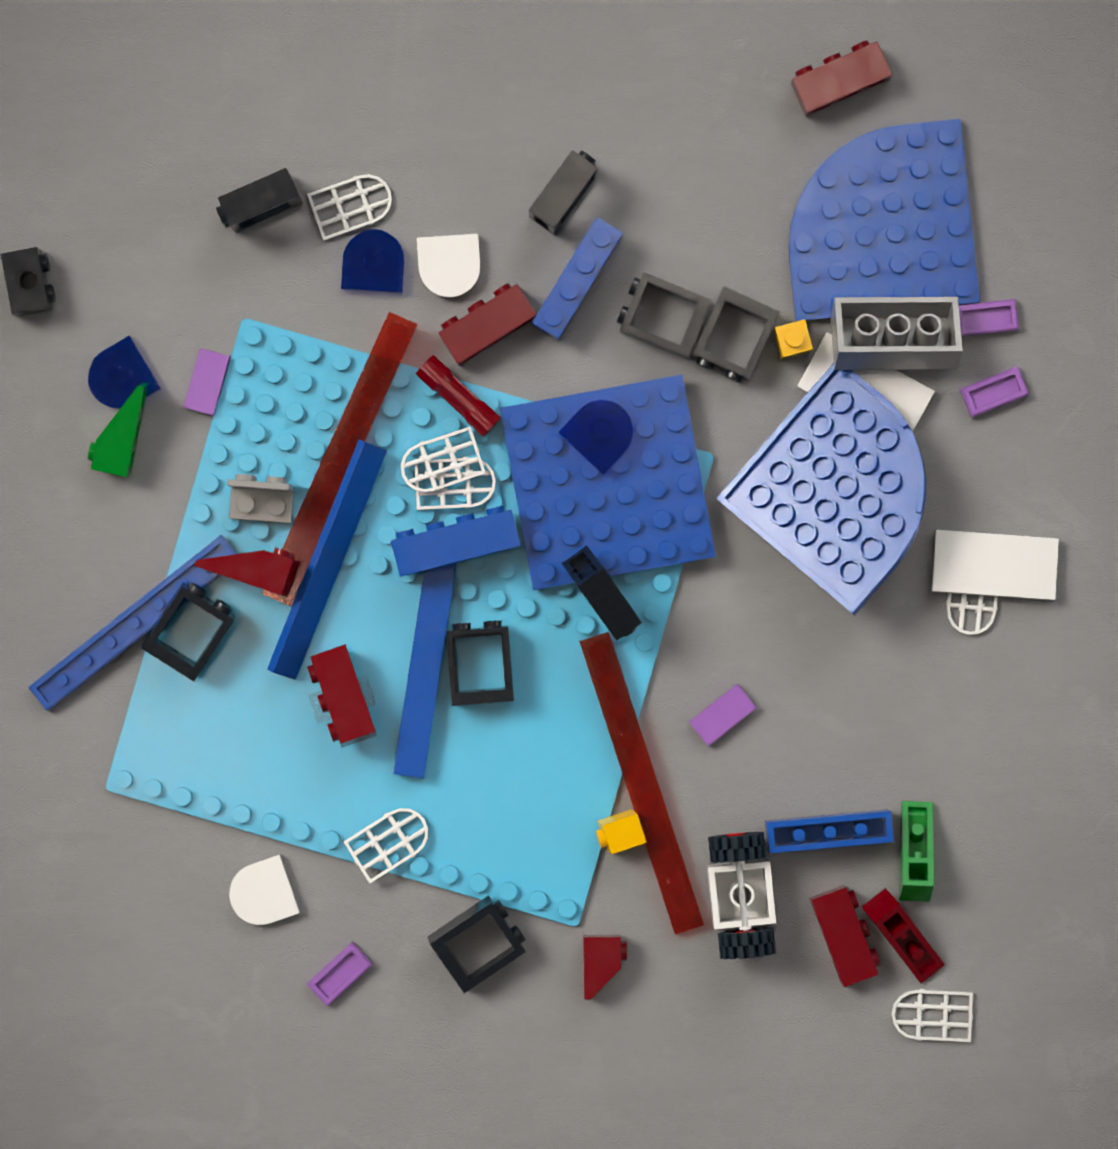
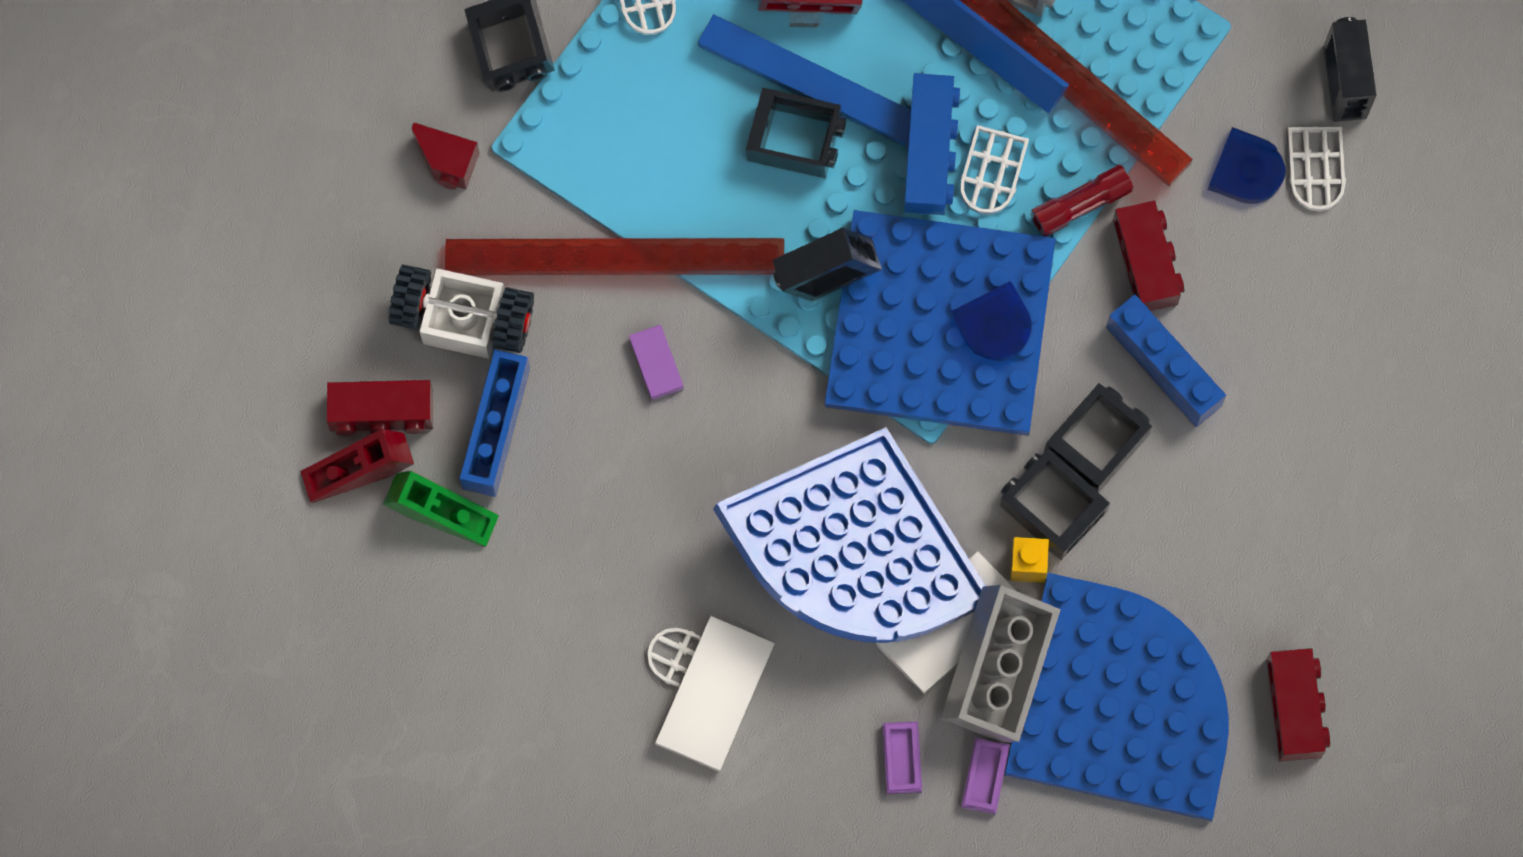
camera: 110 degrees right, 15 degrees down
white window [401,427,486,492] -> none
white tile [417,234,480,298] -> none
black window [528,150,598,235] -> none
yellow brick [595,809,646,855] -> none
white window [891,989,973,1042] -> none

